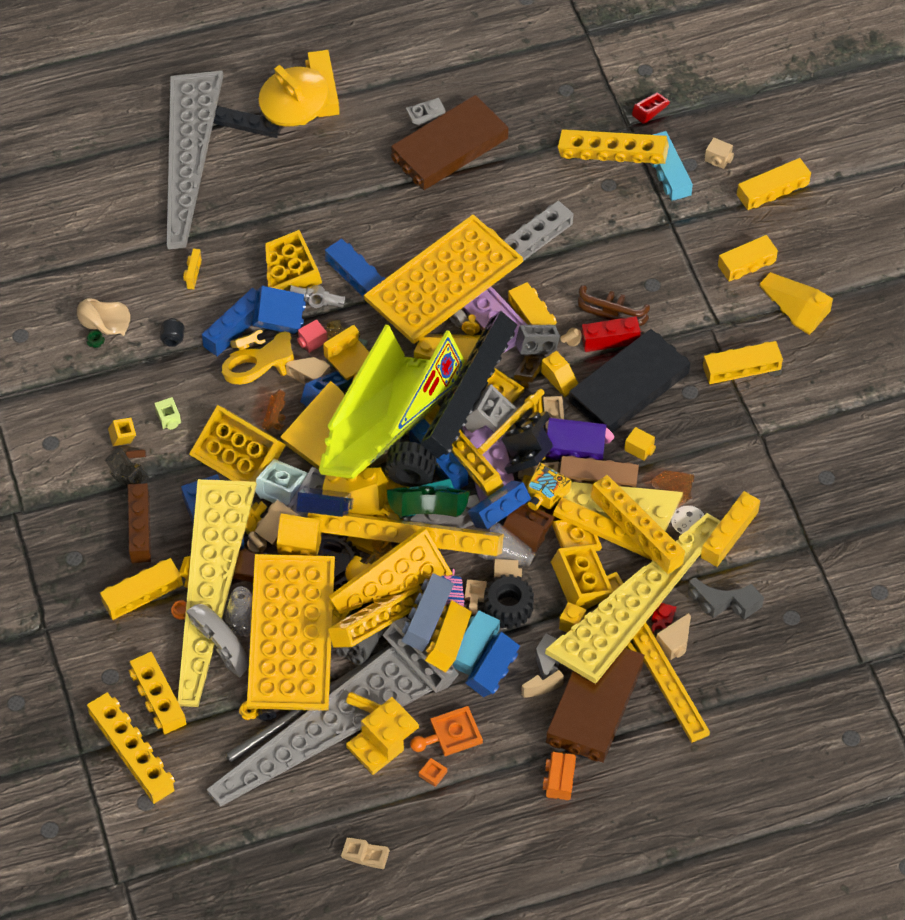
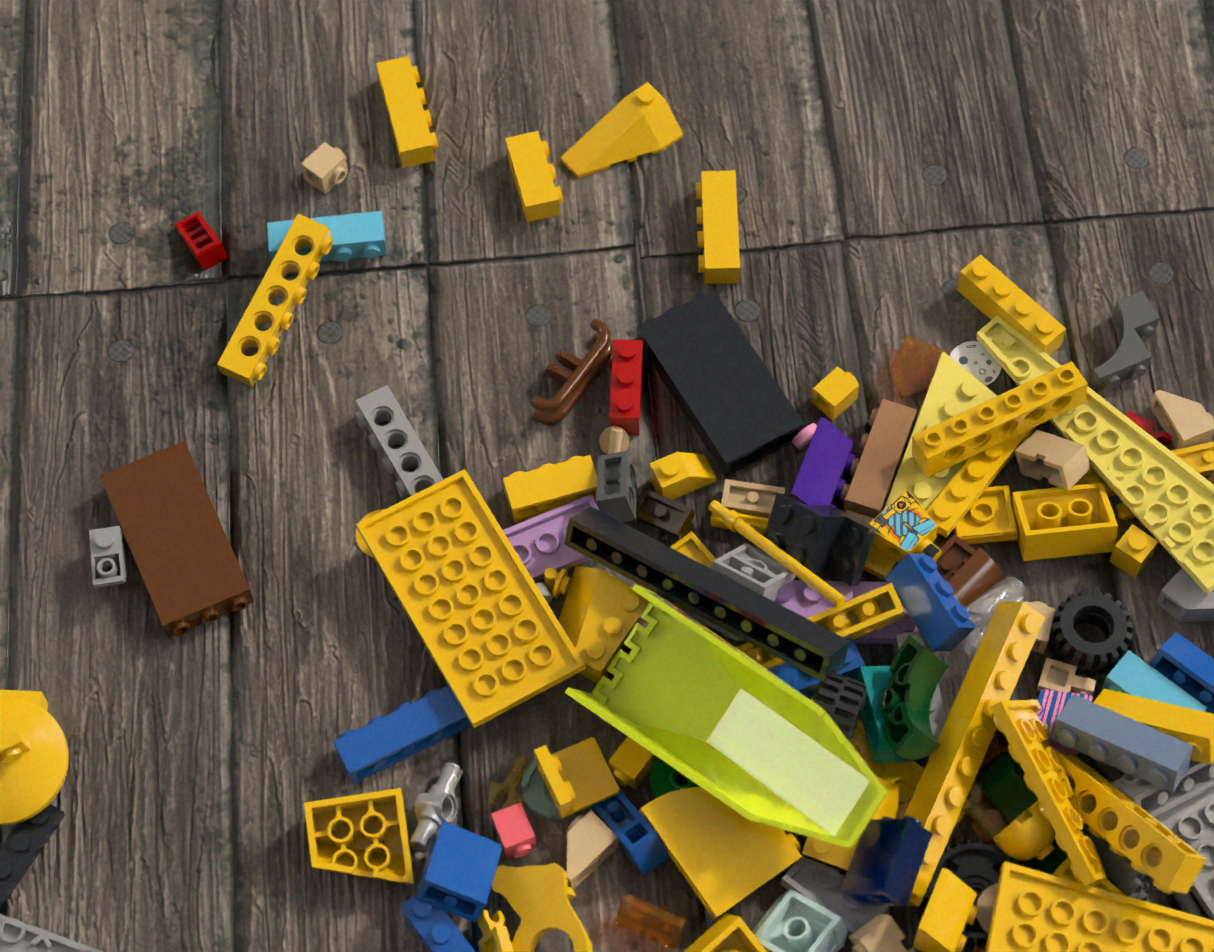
camera: 75 degrees left, 5 degrees up
none -> tan brick [1015,430,1091,490]

